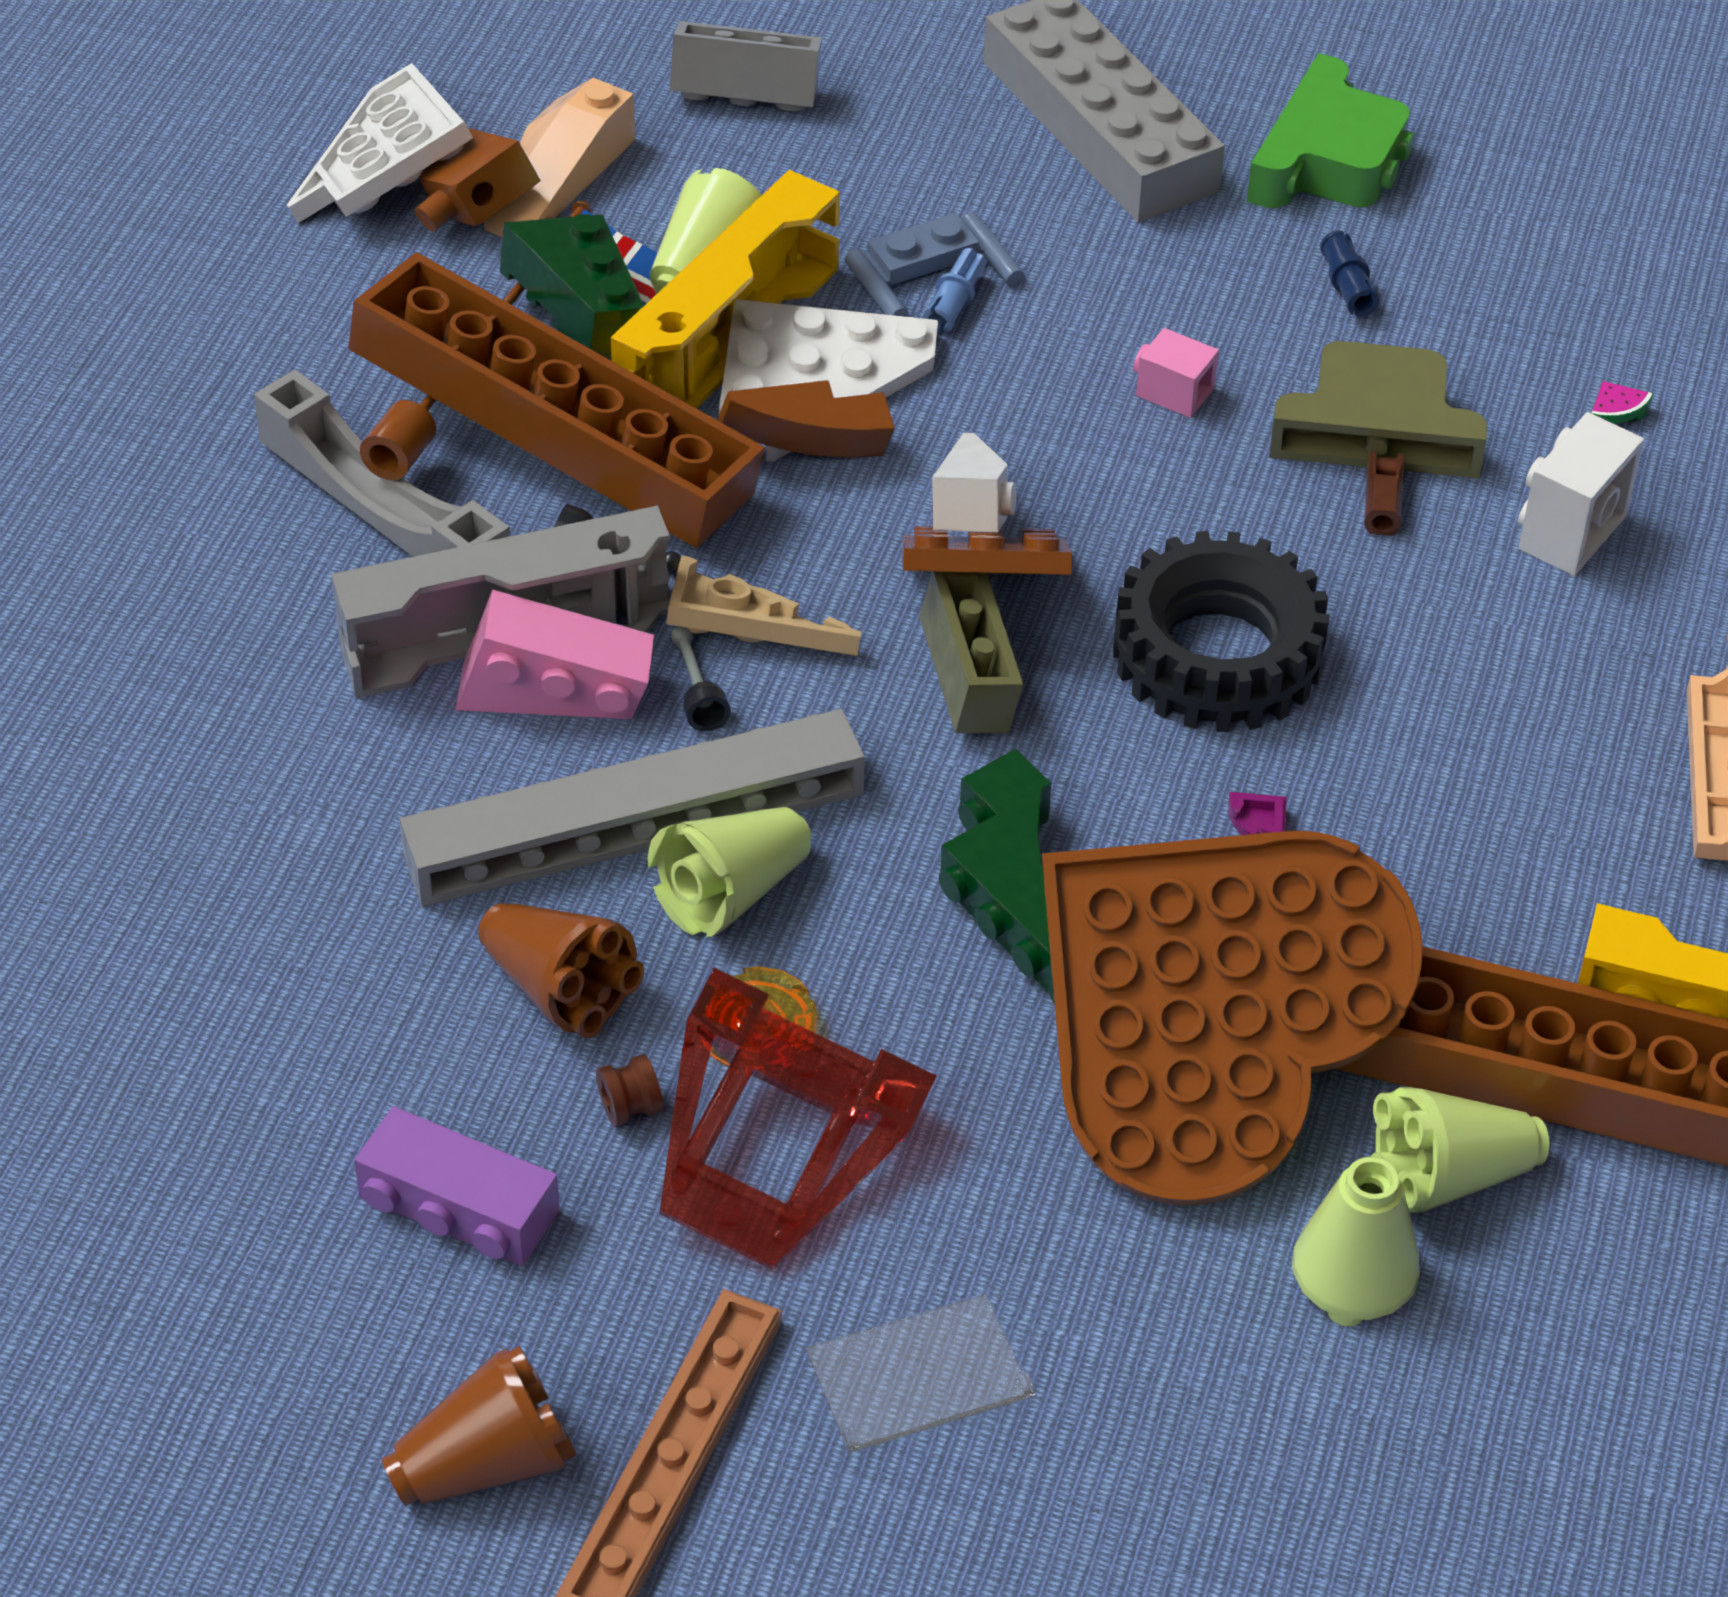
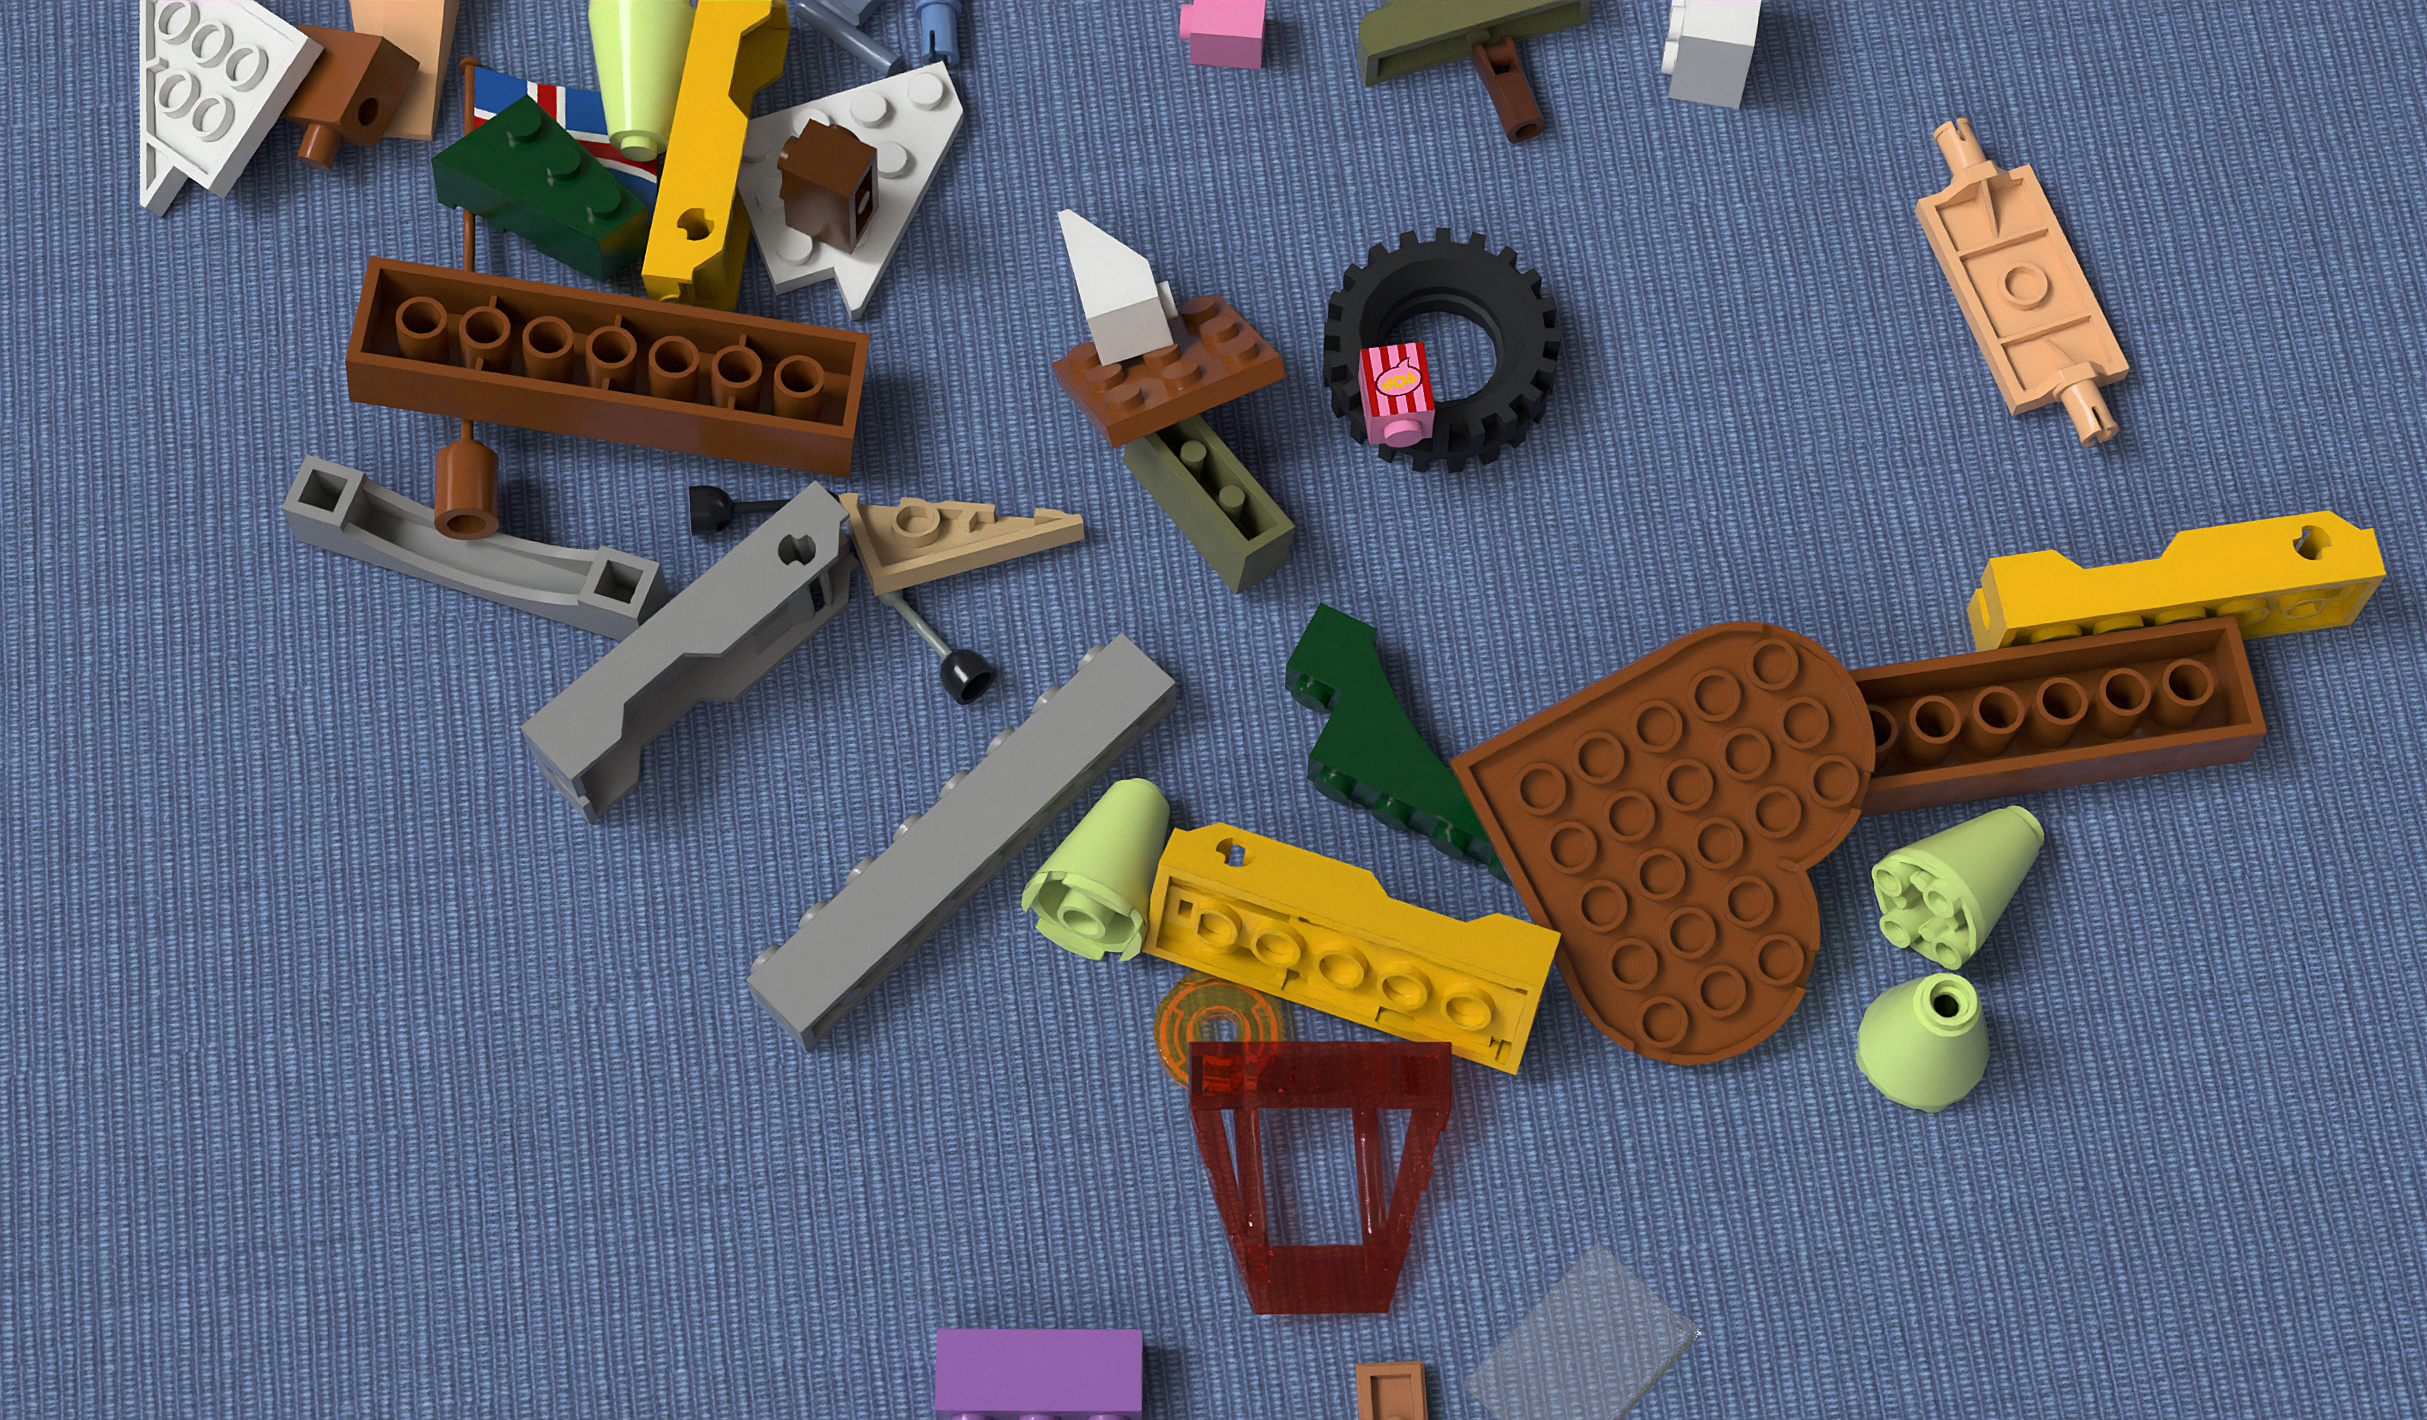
camera: 25 degrees left, 20 degrees up
bright pink wedge [455,590,654,719] -> none
dark orange cone [478,903,644,1038] -> none
copper wheel [596,1054,663,1127] -> none
dark orange slope [718,380,895,458] -> none
magenta tile [1228,792,1287,835] -> none
none -> reddish brown brick [777,118,879,255]
none -> yellow piece [1142,822,1561,1075]
none -> bright pink brick [1358,342,1435,447]

